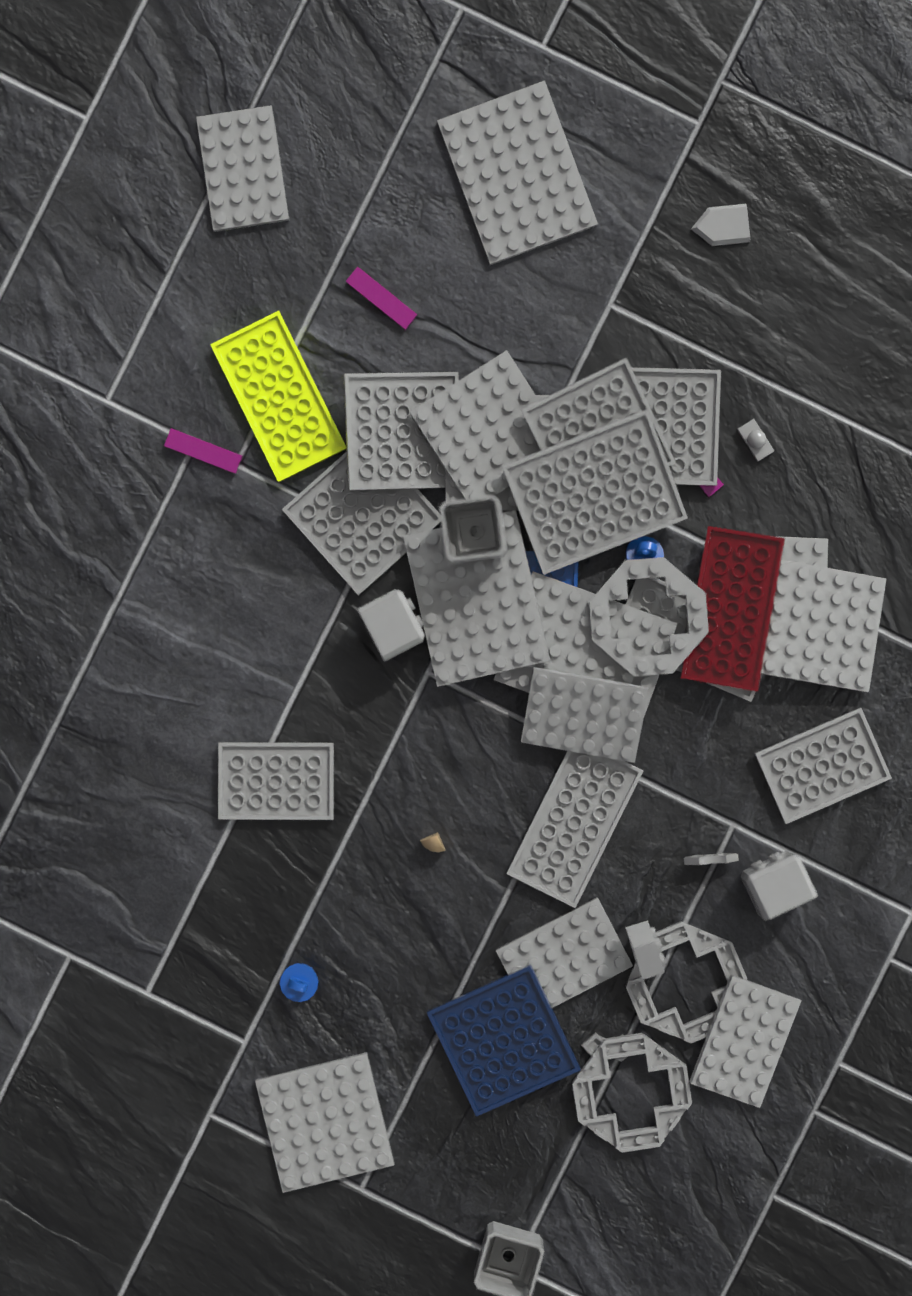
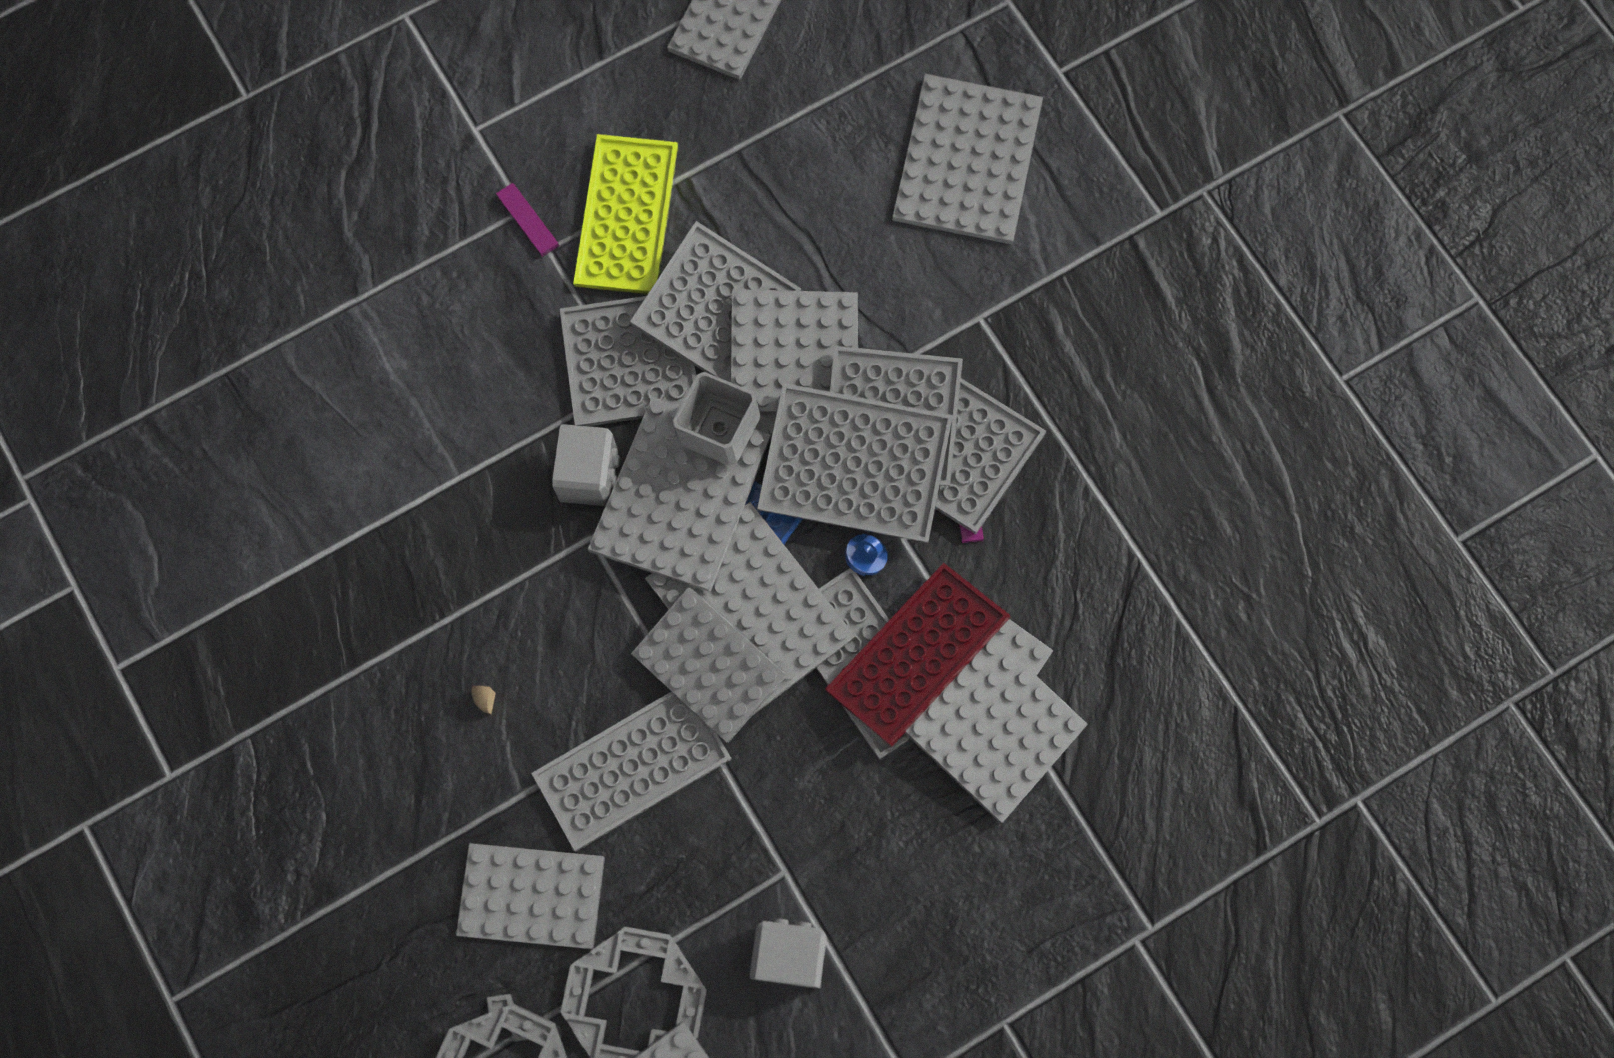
camera: 30 degrees right, 15 degrees down
light grey plate [218,742,334,820] -> none
light grey plate [255,1052,395,1193] -> none
blue tile [280,963,318,1002] -> none
magenta tile [346,267,417,330] -> none
dark blue plate [427,964,581,1117] -> none
light grey plate [589,557,709,676] -> none
light grey brick [626,921,666,979] -> none
light grey tile [684,853,739,865] -> none
light grey tile [691,204,750,246] -> none
light grey tile [737,419,774,462] -> none
light grey plate [754,708,892,824] -> none

